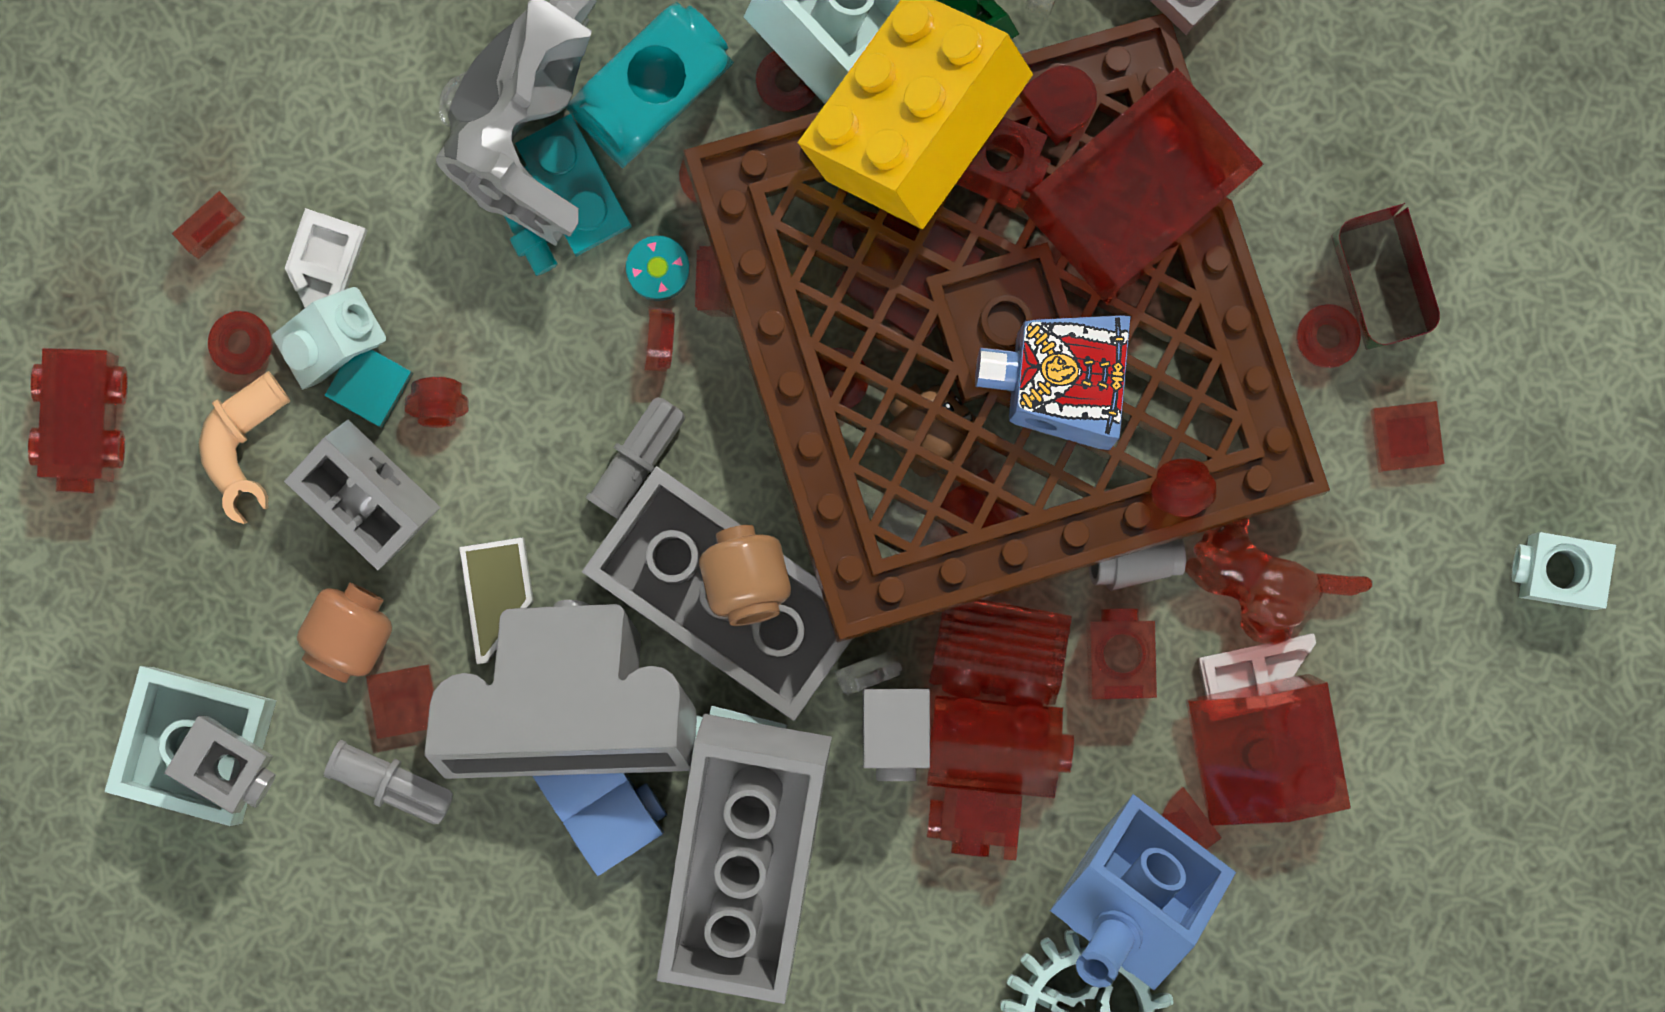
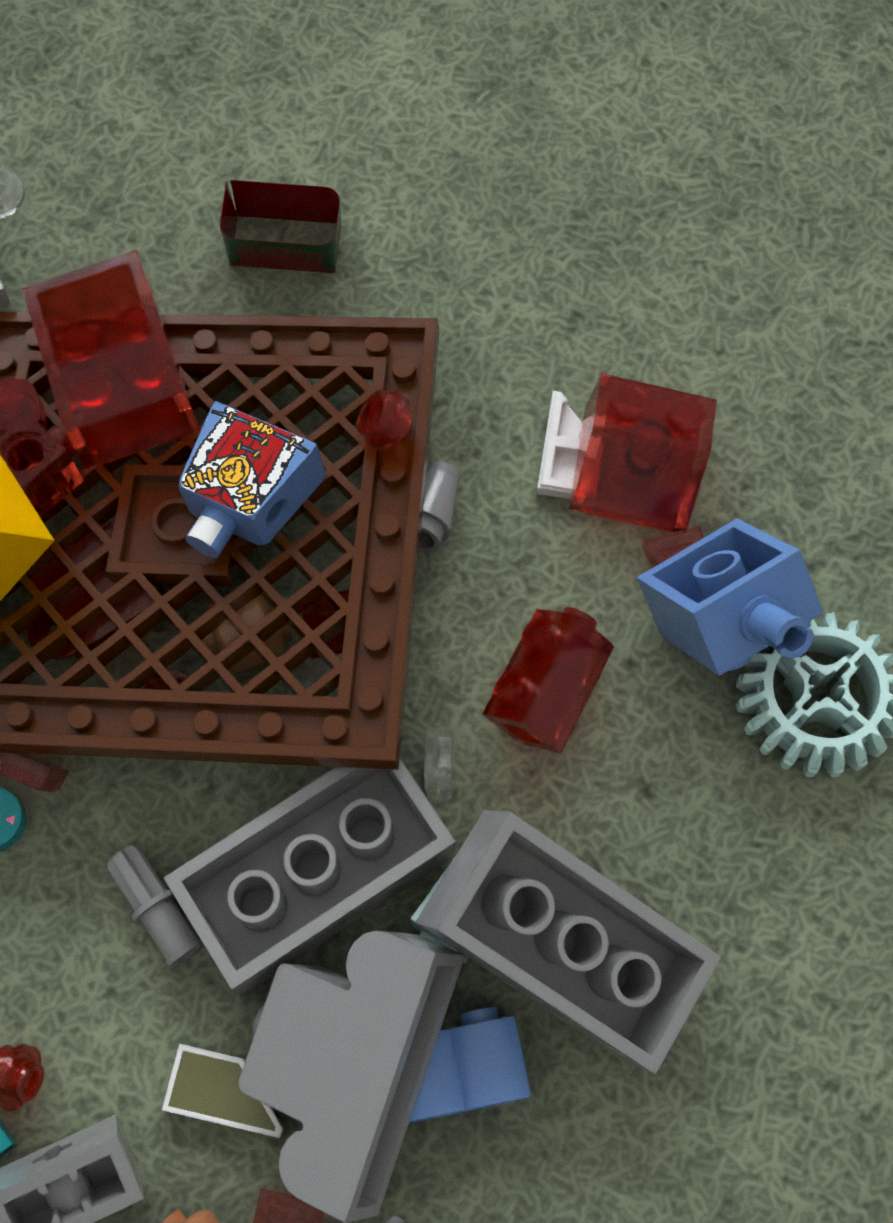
camera: 65 degrees left, 15 degrees down
clear red tile [644,307,675,372] -> none
medium nougat head [699,525,791,626] -> none
light grey brick [863,689,930,781] -> none
clear red brick [926,787,1023,861] -> none
clear red brick [929,599,1072,709] -> none
clear red brick [1086,609,1157,700] -> none
clear red animal [1185,518,1373,645] -> none
clear red plate [1296,304,1361,368] -> none
clear red tile [1371,401,1445,473] -> none
light aqua brick [1512,532,1616,610] -> none

